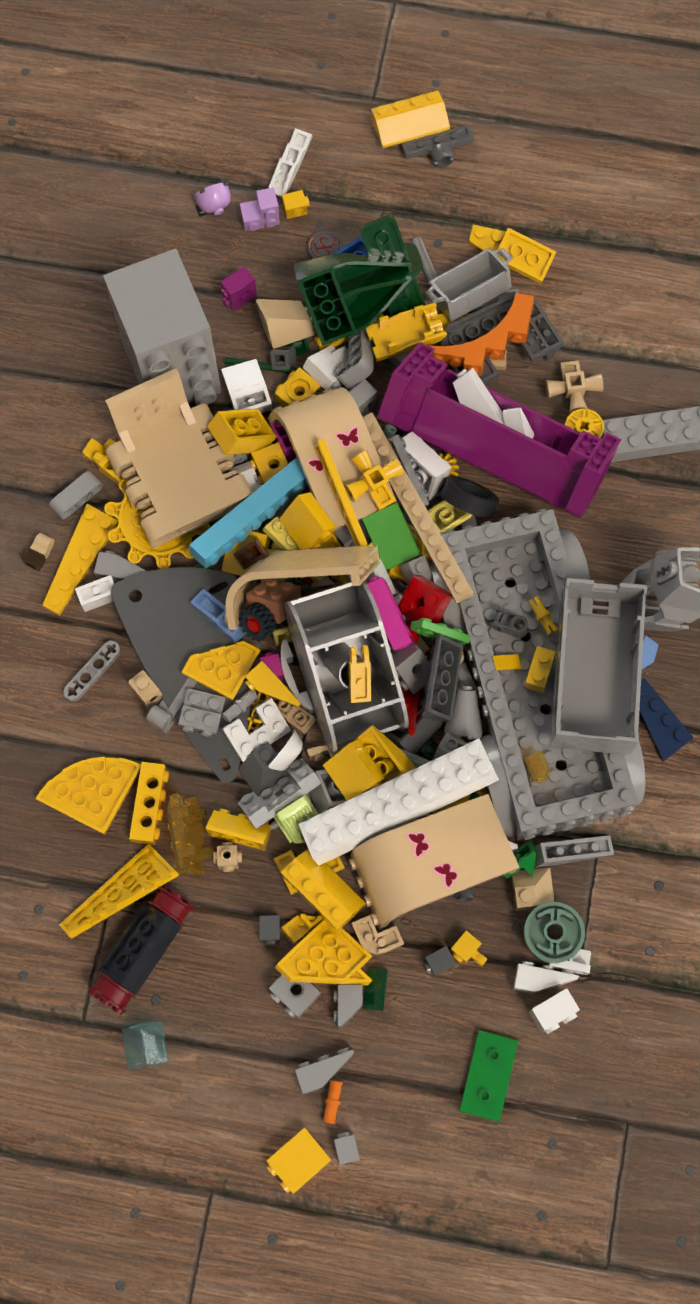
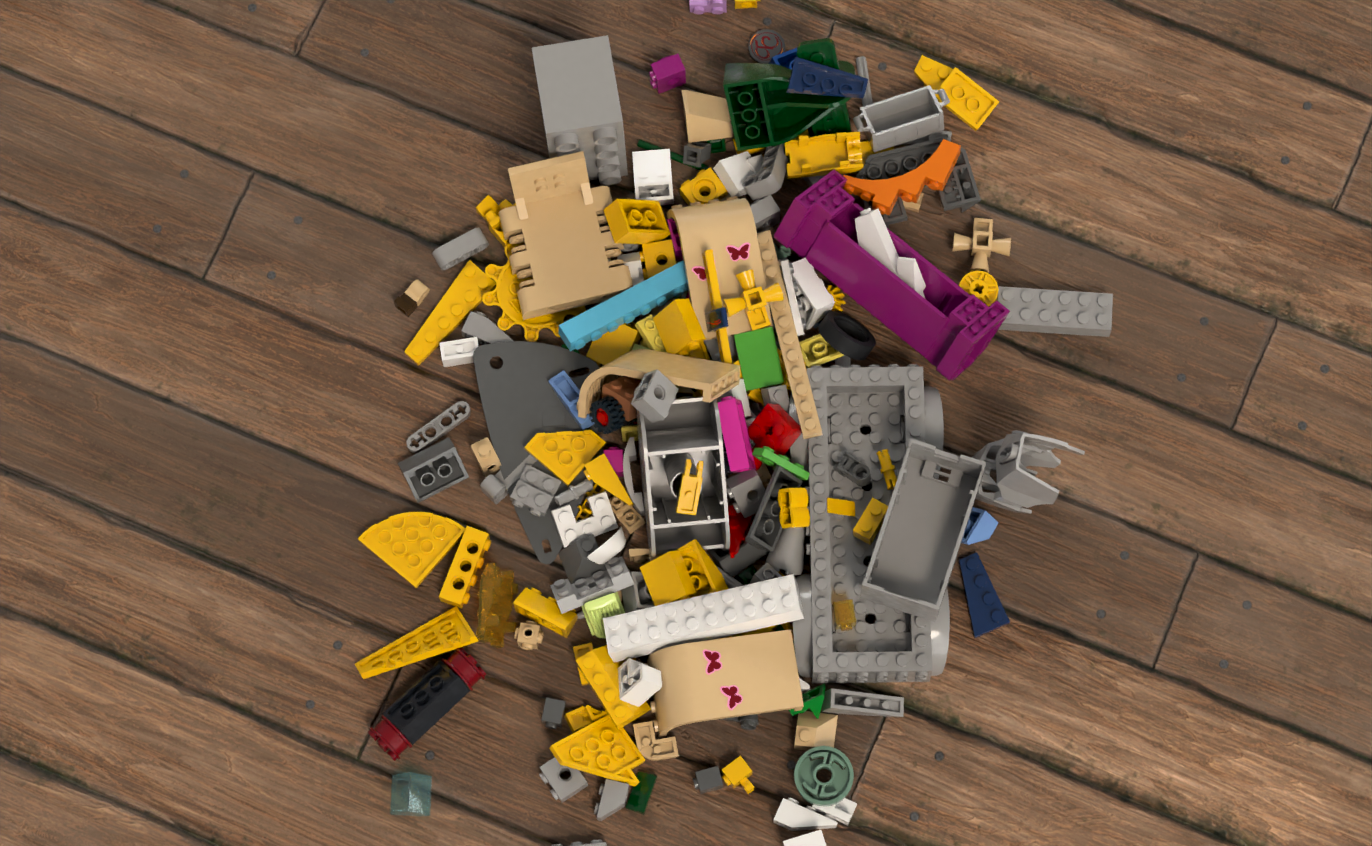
camera: 15 degrees right, 0 degrees up
reddish brown slope [233,537,269,570] -> none
none -> dark grey slope [397,437,469,503]
none -> white brick [618,658,662,707]
none -> light grey brick [631,369,678,423]
none -> slope [705,307,728,332]
none -> yellow brick [778,488,810,528]
none -> dark blue wing [787,57,868,98]

